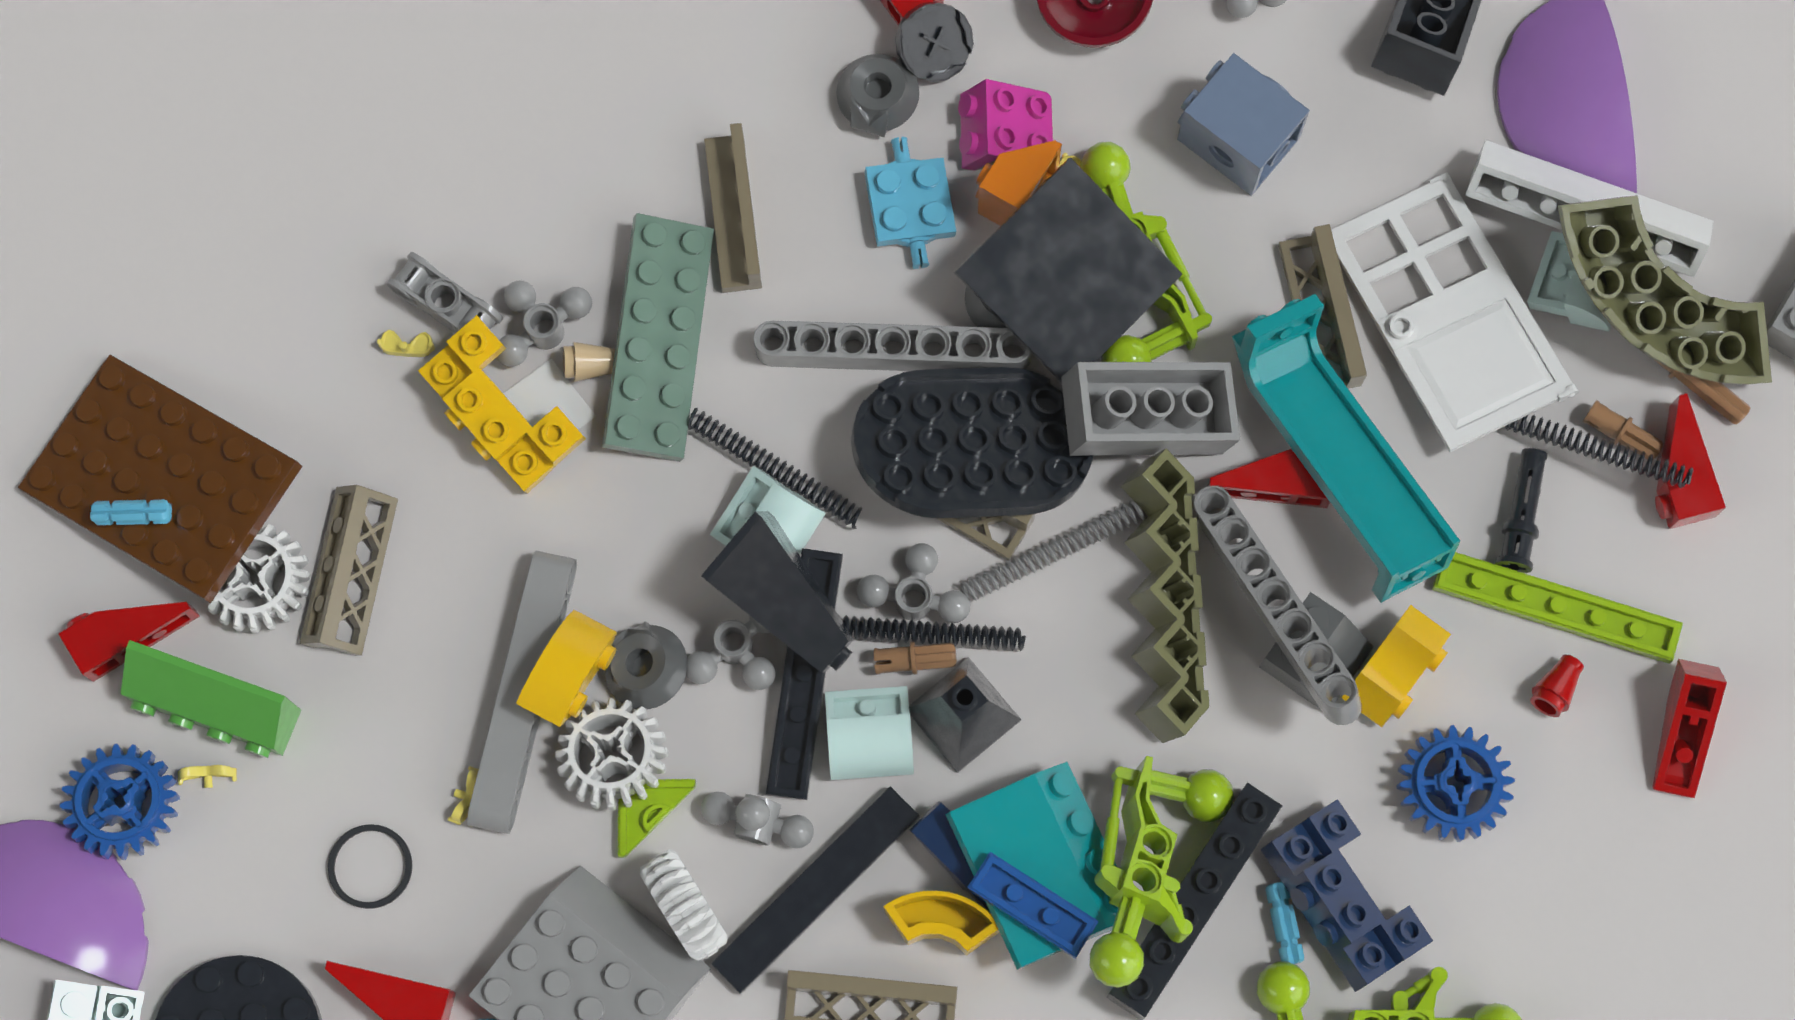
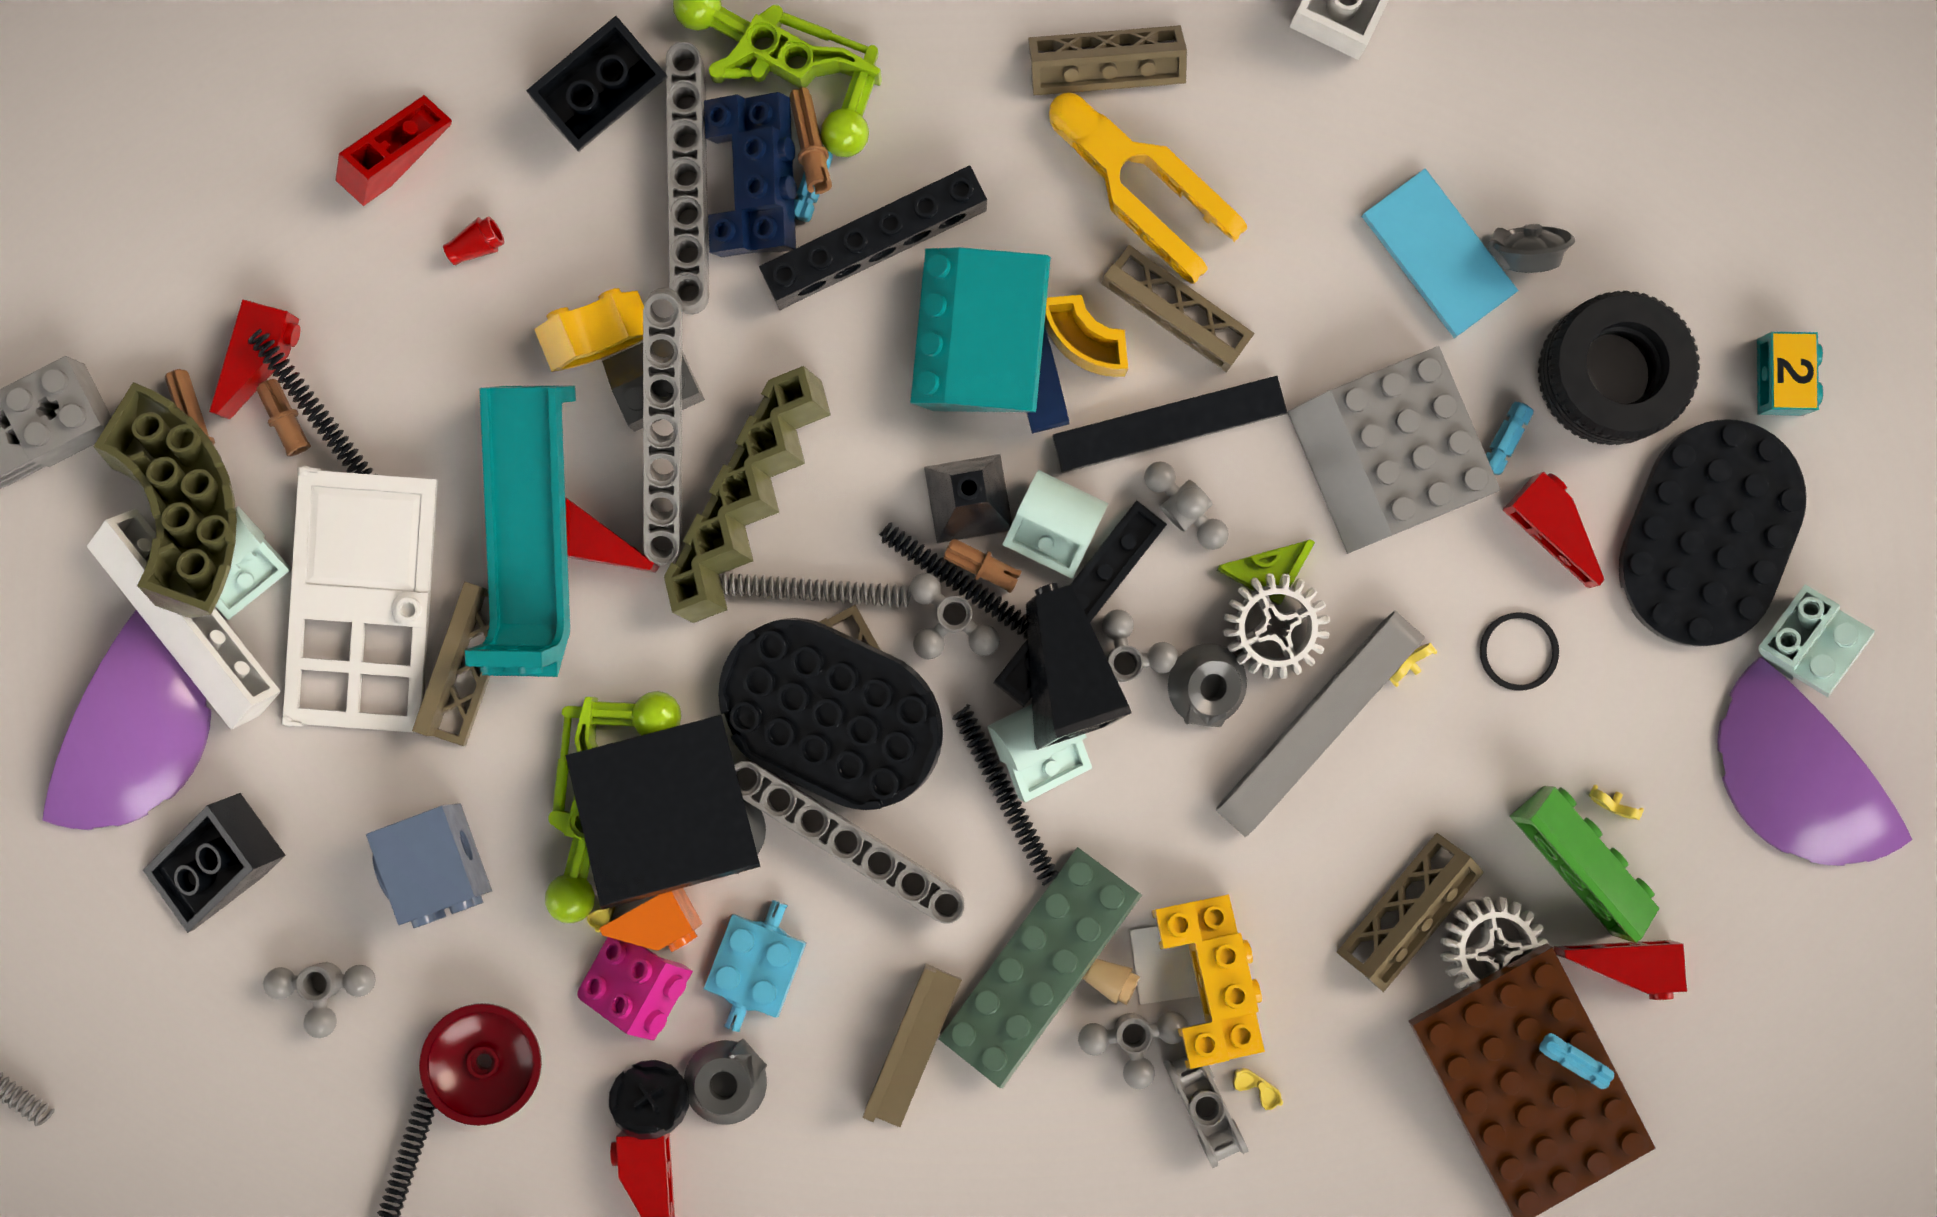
camera: 155 degrees left, 10 degrees up
blue gear [60,744,180,860] -> none
yellow brick [516,610,617,727] -> none
white gear [640,849,727,961] -> none
blue tile [967,852,1099,959] -> none
light grey brick [1061,362,1240,456] -> none
lime piece [1089,756,1234,988] -> none
blue gear [1396,725,1515,842] -> none
lime tile [1432,552,1683,664] -> none
black pin [1495,448,1547,573] -> none
none -> black slope [526,16,668,152]
none -> light grey beam [666,42,709,314]
none -> medium nougat axle [789,87,832,194]

